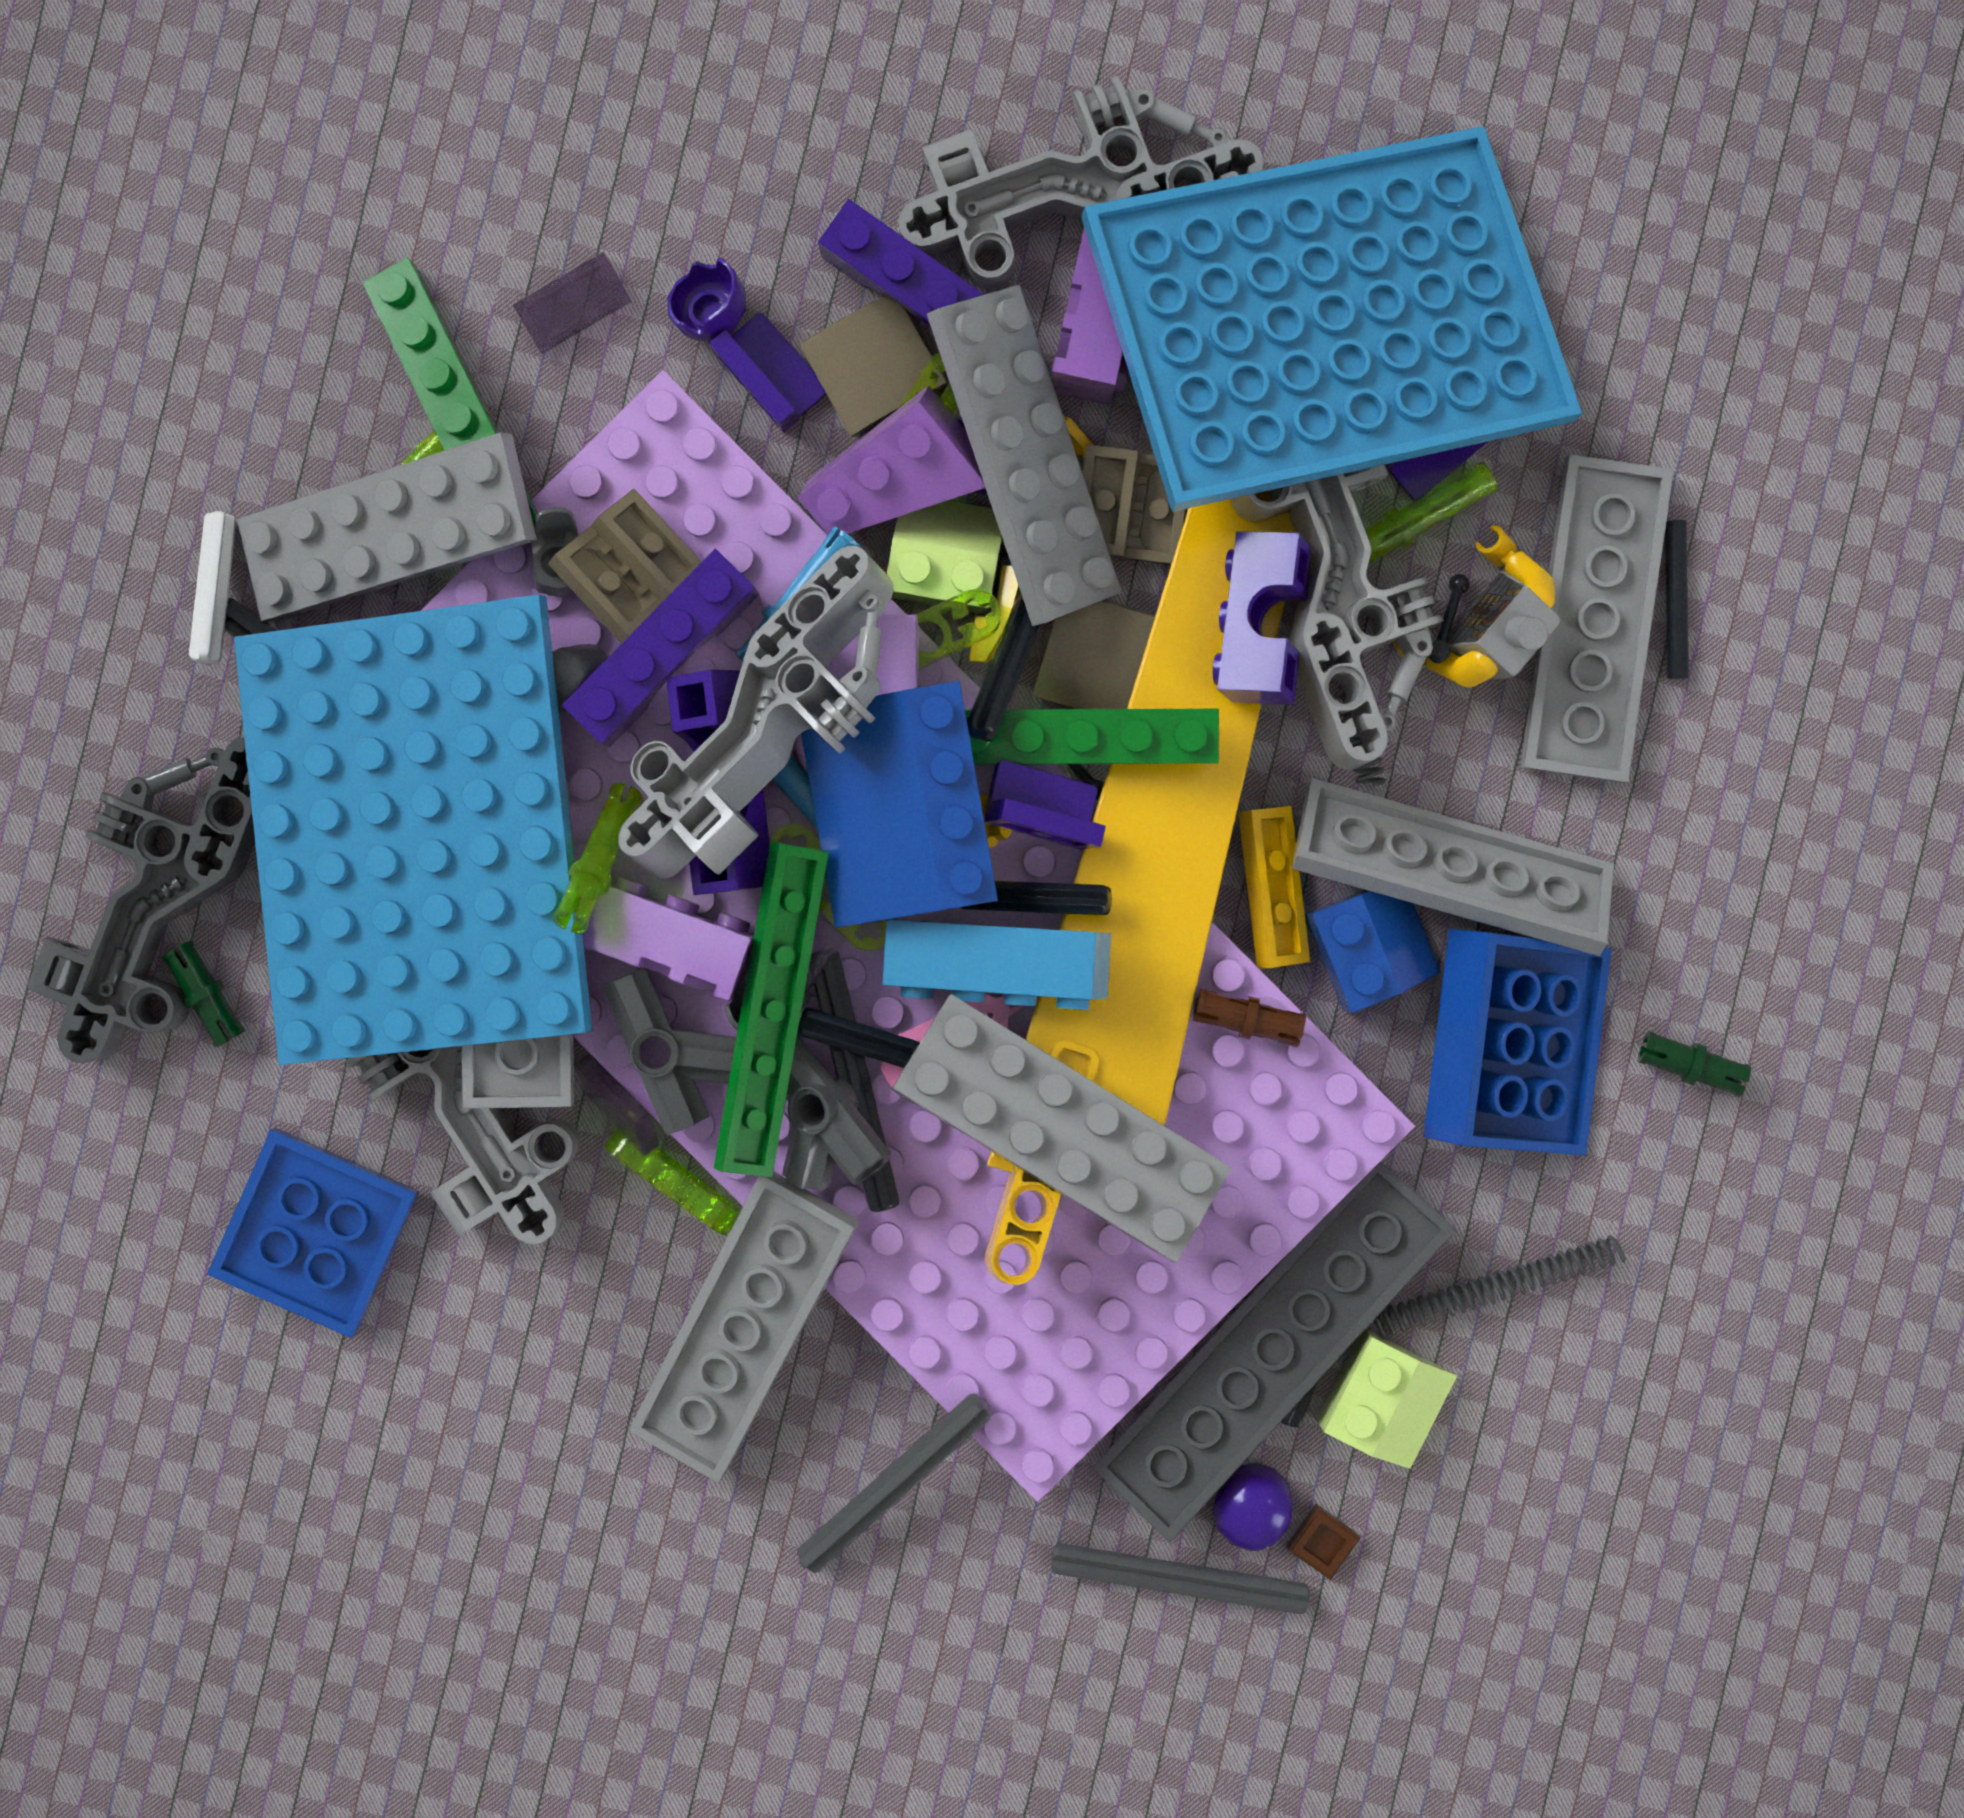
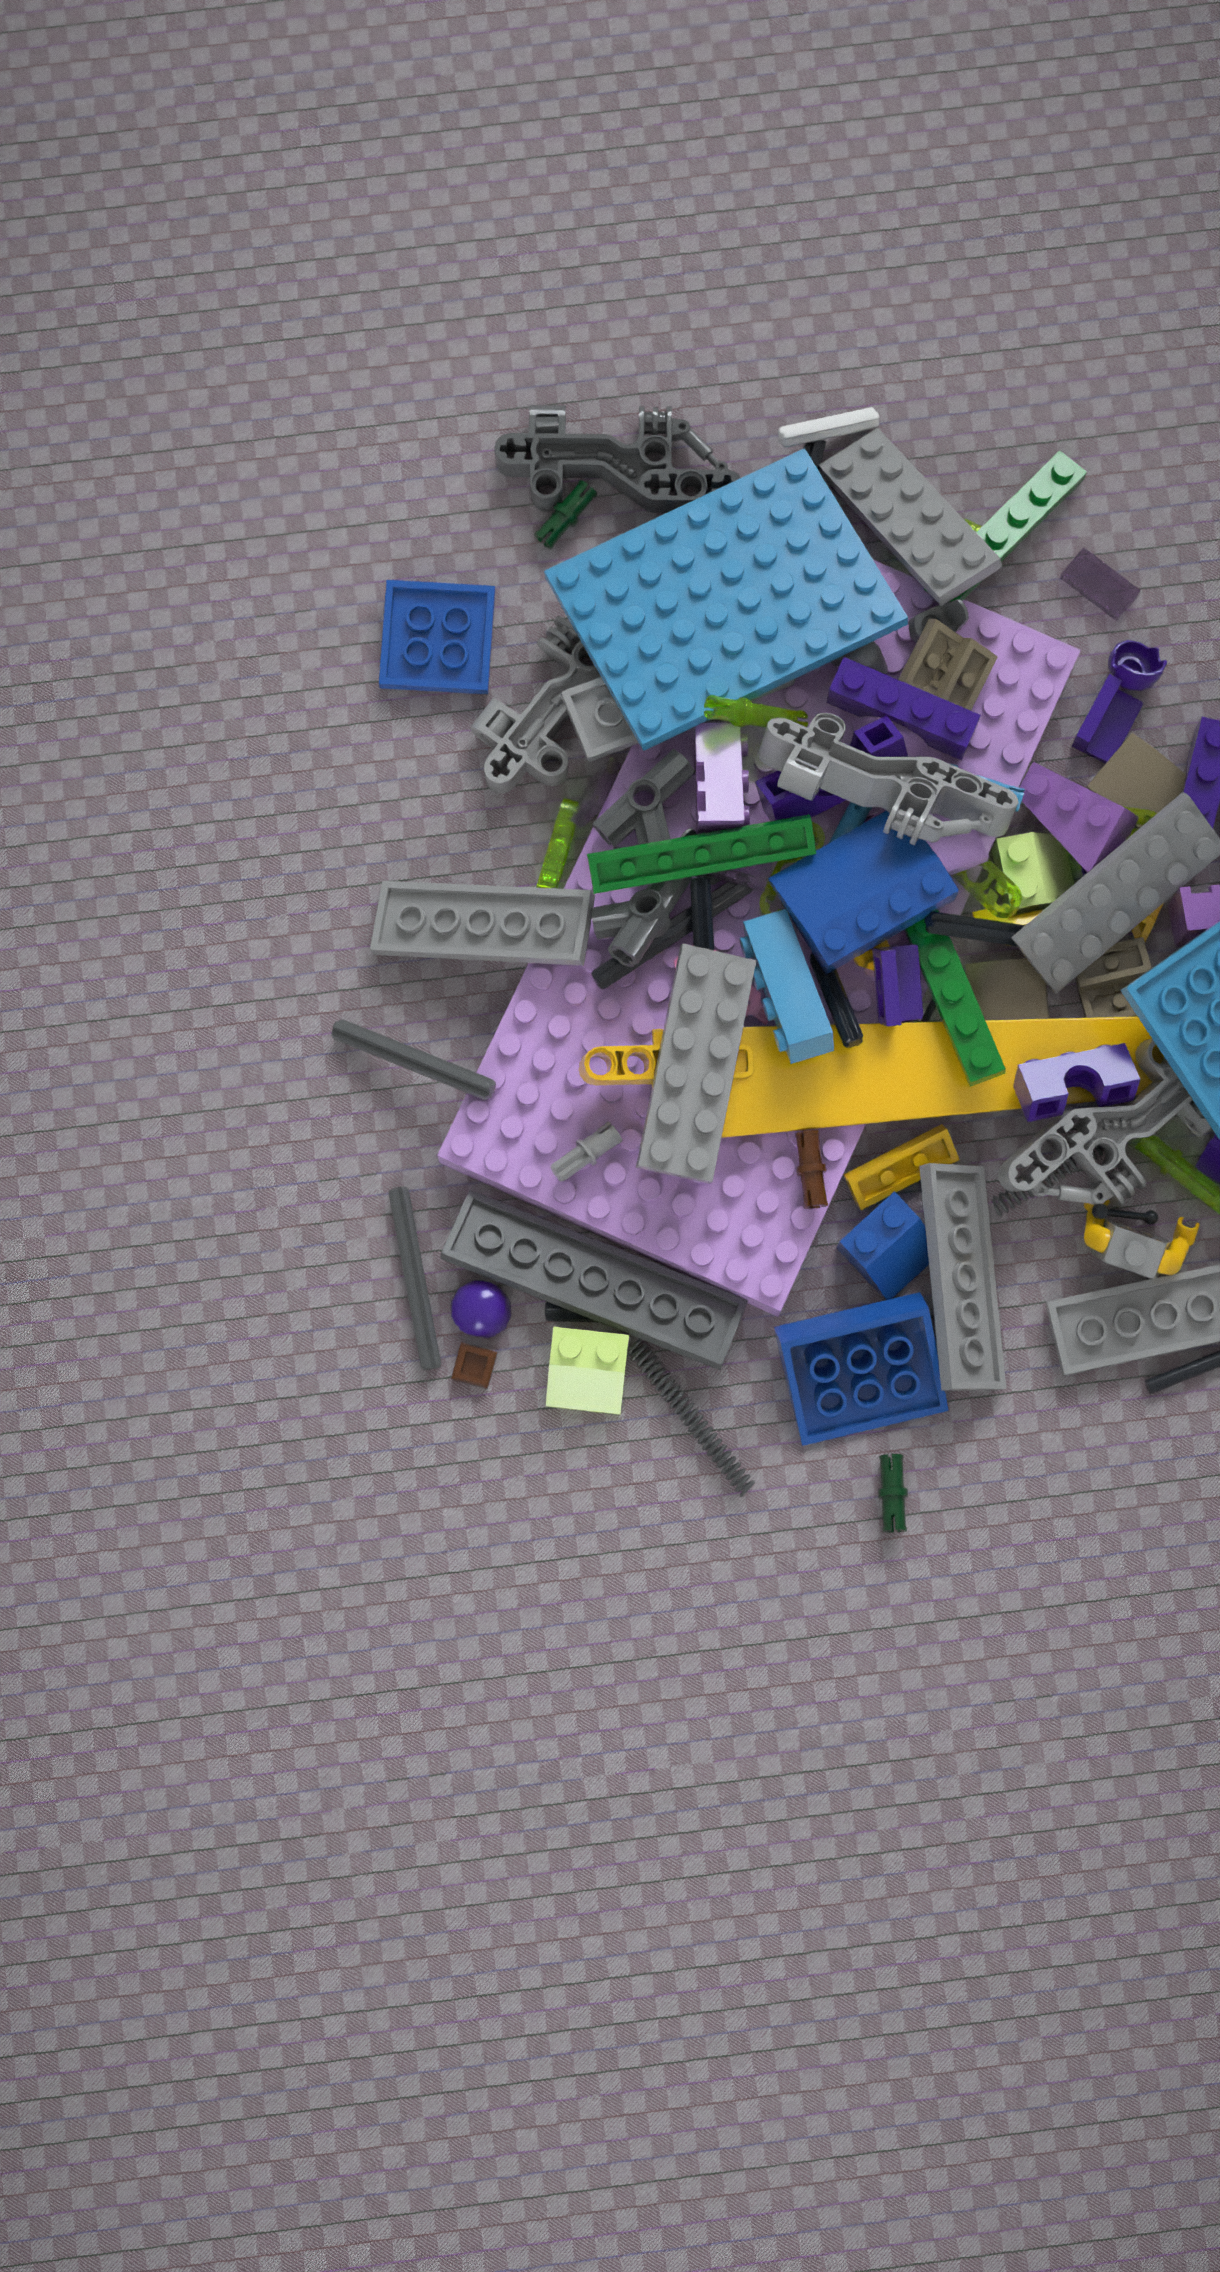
camera: 70 degrees right, 10 degrees down
none -> light grey axle [550,1122,622,1182]

